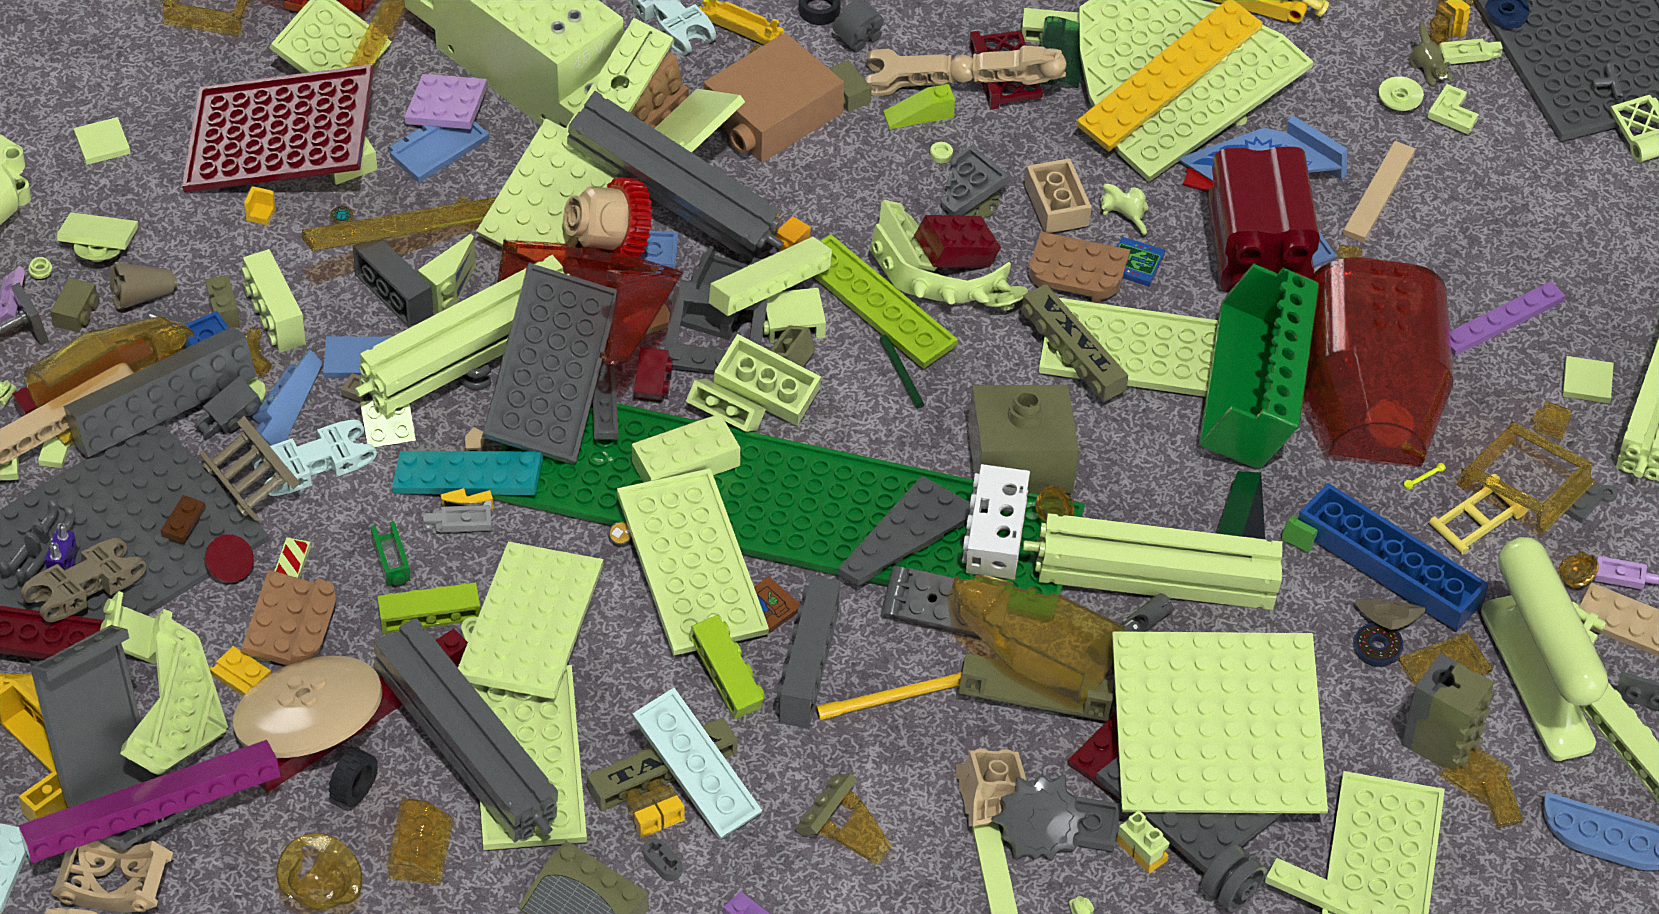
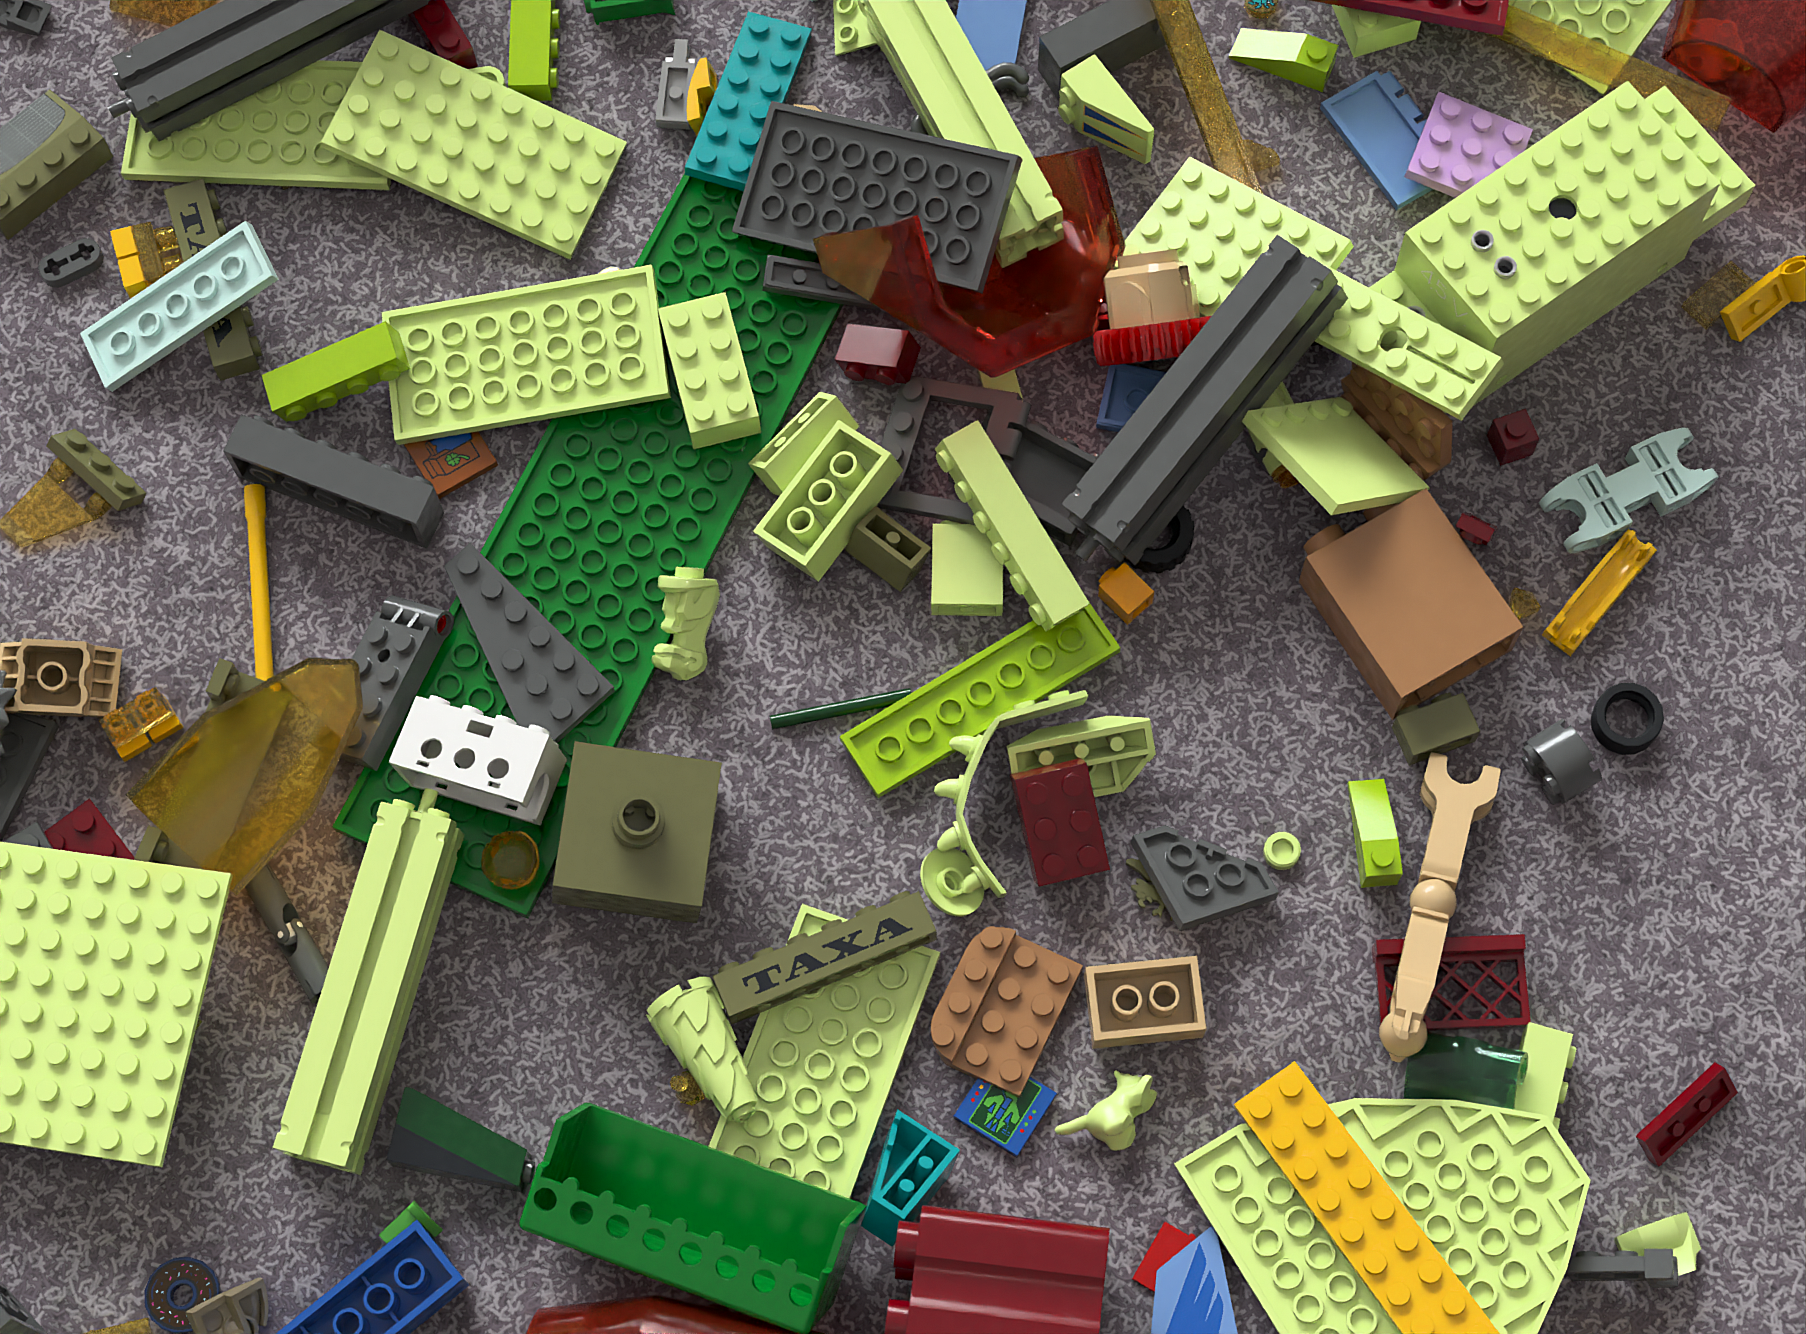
camera: 105 degrees right, 20 degrees up
none -> clear yellow hips [99,687,183,762]
none -> yellowish green cone [646,977,758,1123]
none -> yellowish green animal [652,567,720,680]
none -> clear yellow rock [670,1070,705,1106]
none -> teal wedge [861,1109,960,1247]
none -> lime slope [1229,28,1339,92]
none -> dark red hinge [1456,512,1498,545]

